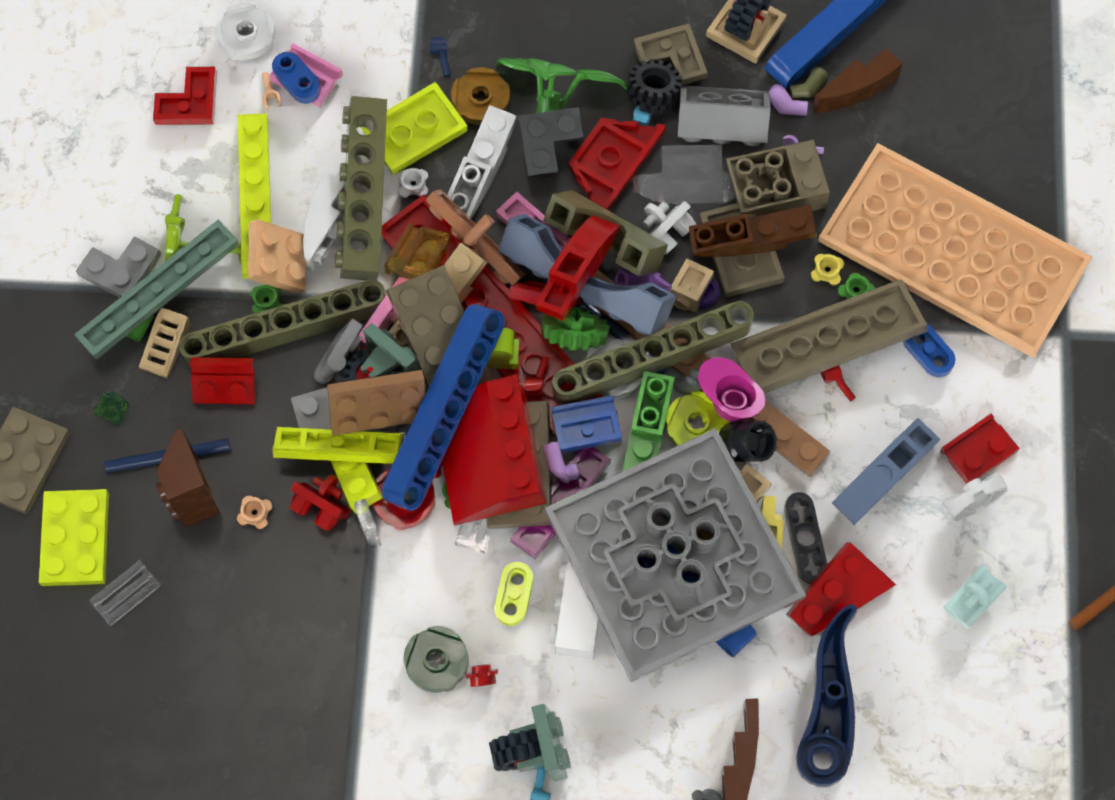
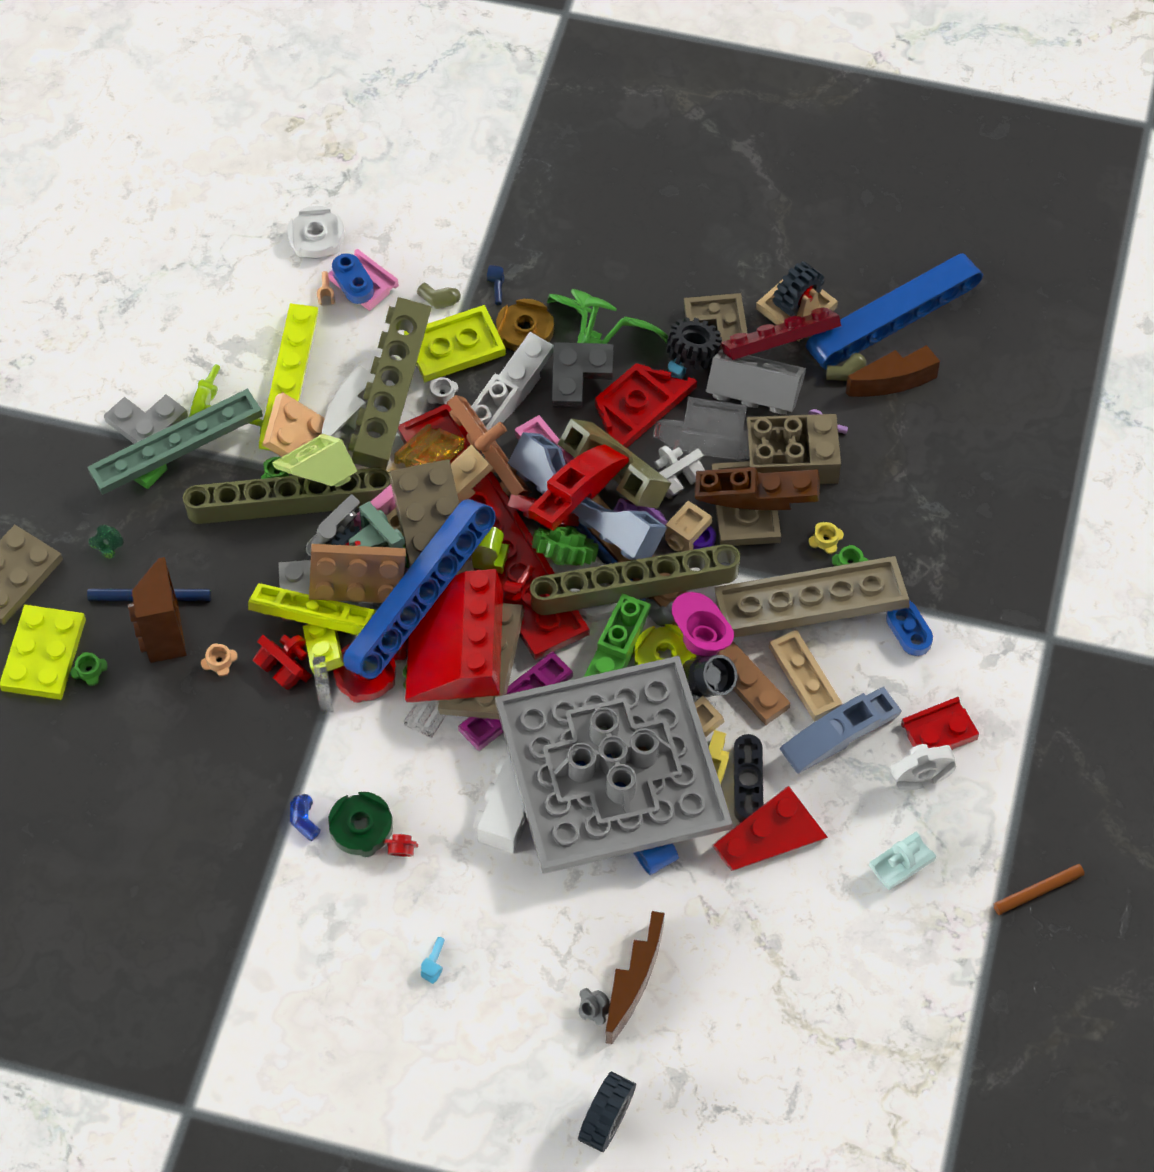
camera: 10 degrees right, 10 degrees down
clear tile [89,560,161,626] -> none
tan slope [139,308,192,379] -> none
red plate [153,66,217,125] -> none
red plate [190,357,256,404] -> none
plate [489,704,571,781] -> none
neon yellow plate [494,562,533,627] -> none
lavender arm [543,442,579,483] -> none
blue plate [551,395,622,453] -> none
lavender arm [768,84,808,116] -> none
dark blue animal [796,604,857,787] -> none
light nougat plate [818,143,1092,358] -> none
red hand [820,365,856,402] -> none
none -> bright green plate [70,652,108,686]
none -> yellowish green slope [272,434,357,487]
none -> clear blue arm [290,794,321,841]
none -> olive arm [417,283,461,309]
none -> dark red plate [721,307,841,360]
none -> tan plate [769,630,843,722]

